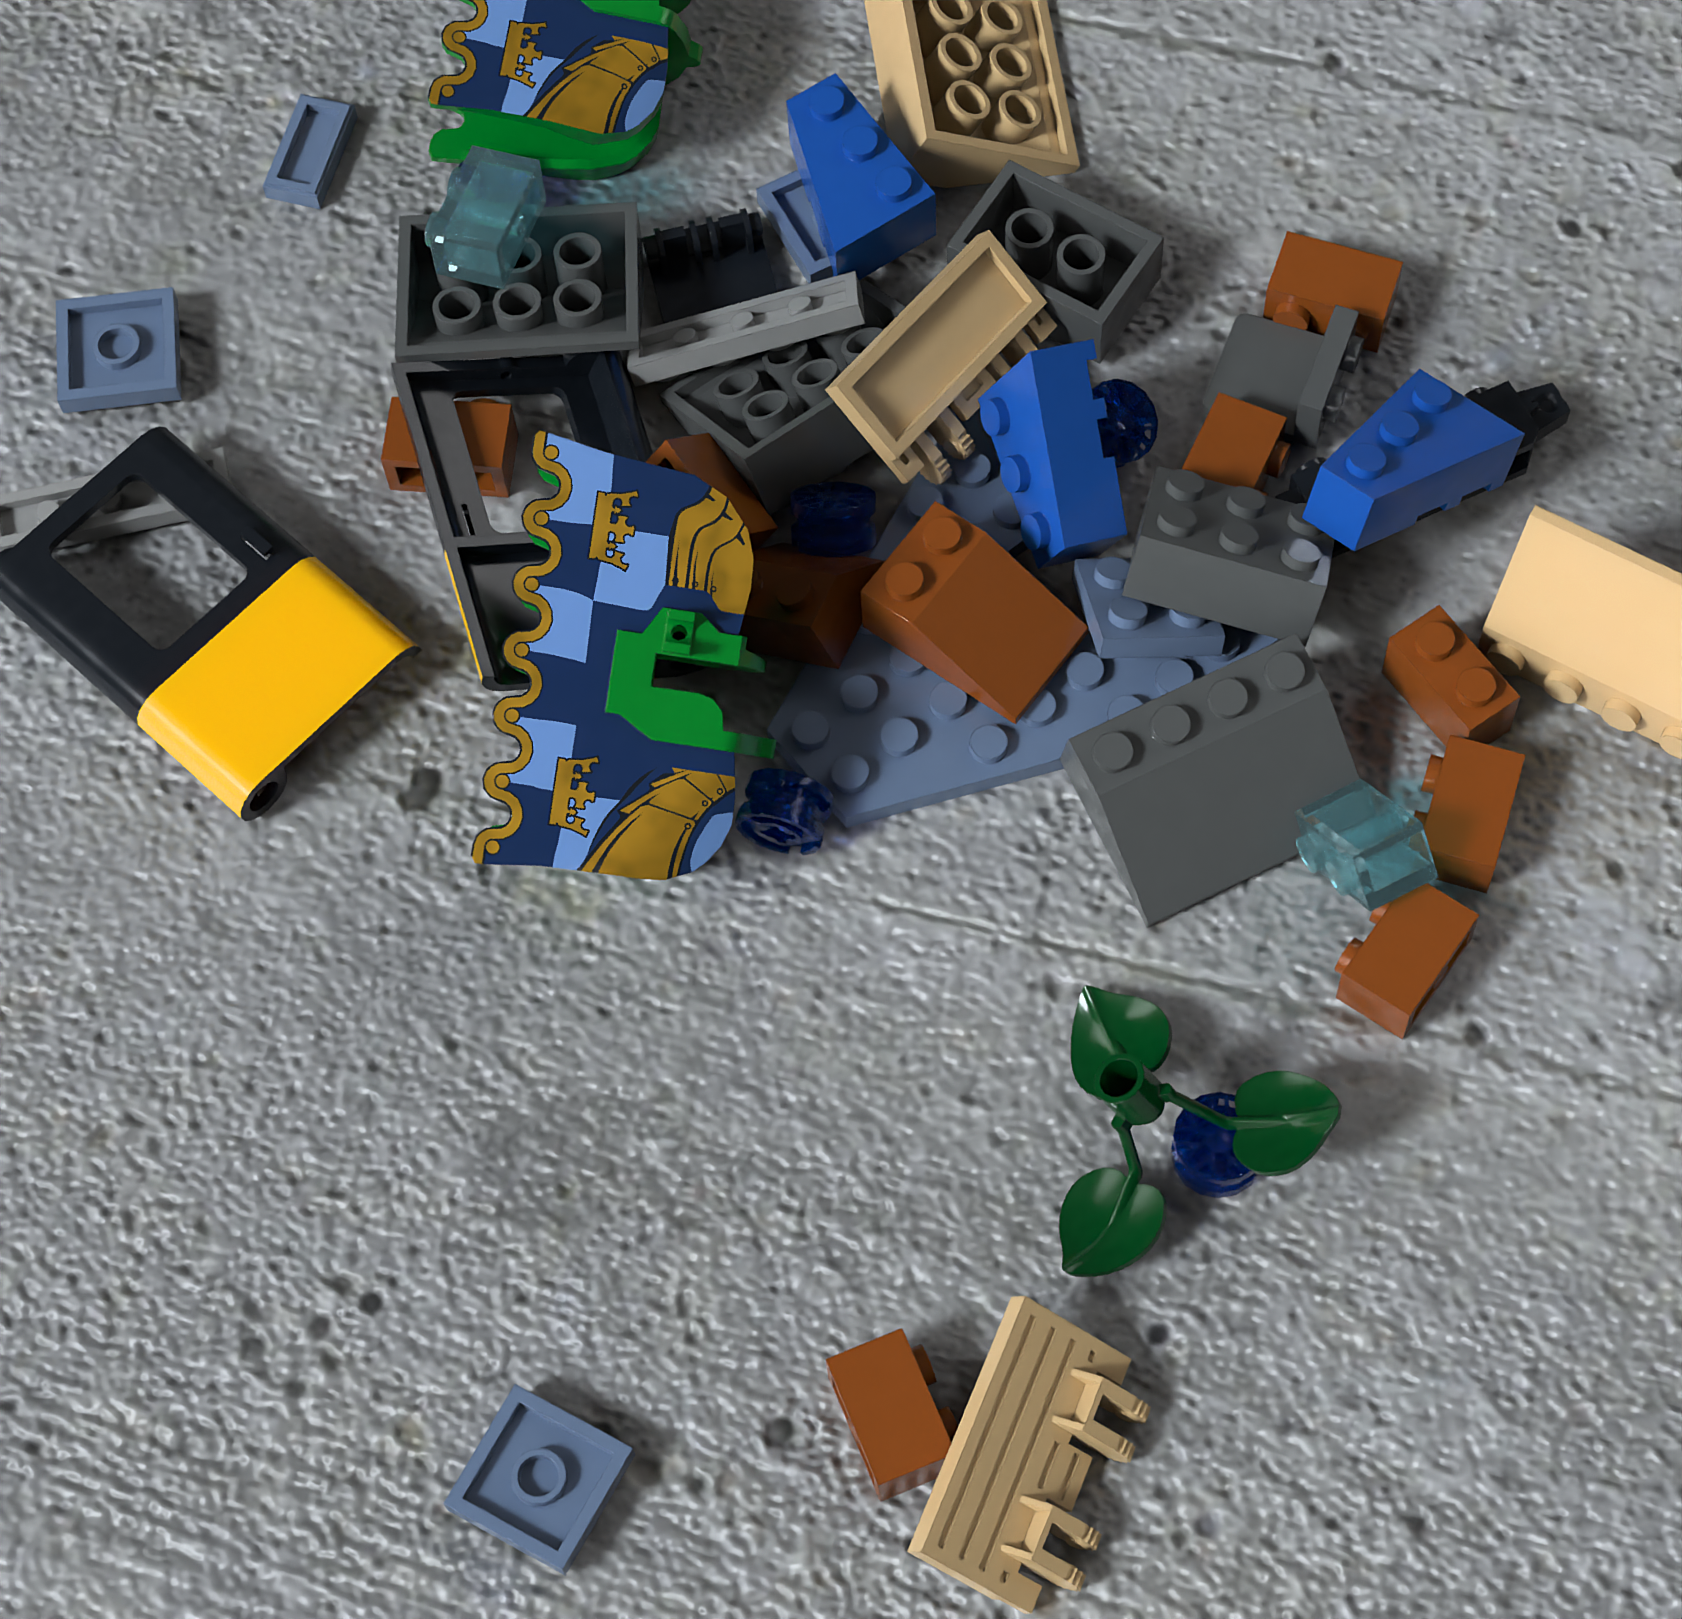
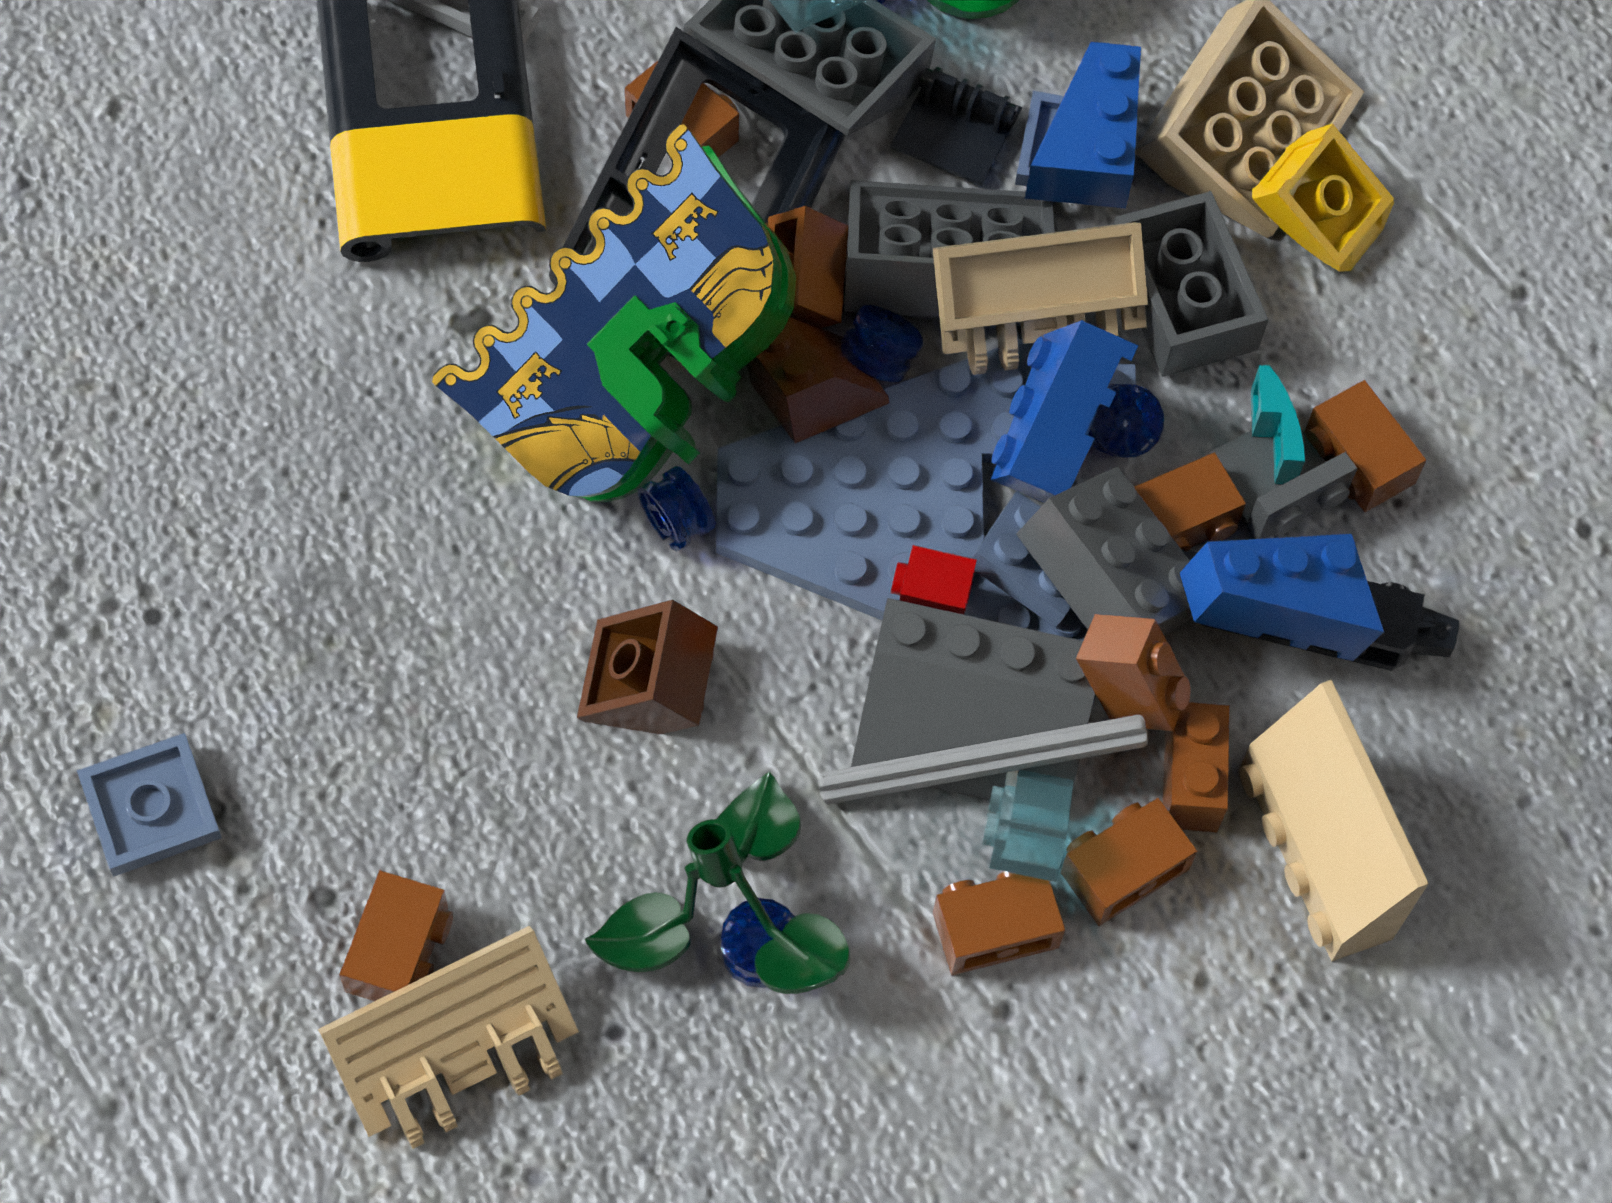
camera: 30 degrees right, 0 degrees up
light grey plate [627,271,865,387] -> none
dark orange slope [860,501,1089,724] -> none
none -> reddish brown slope [577,599,718,734]
none -> light grey axle [819,715,1148,805]
none -> red brick [891,545,977,615]
none -> dark orange brick [1076,614,1191,731]
none -> teal slope [1251,365,1305,485]
none -> yellow slope [1252,124,1394,272]

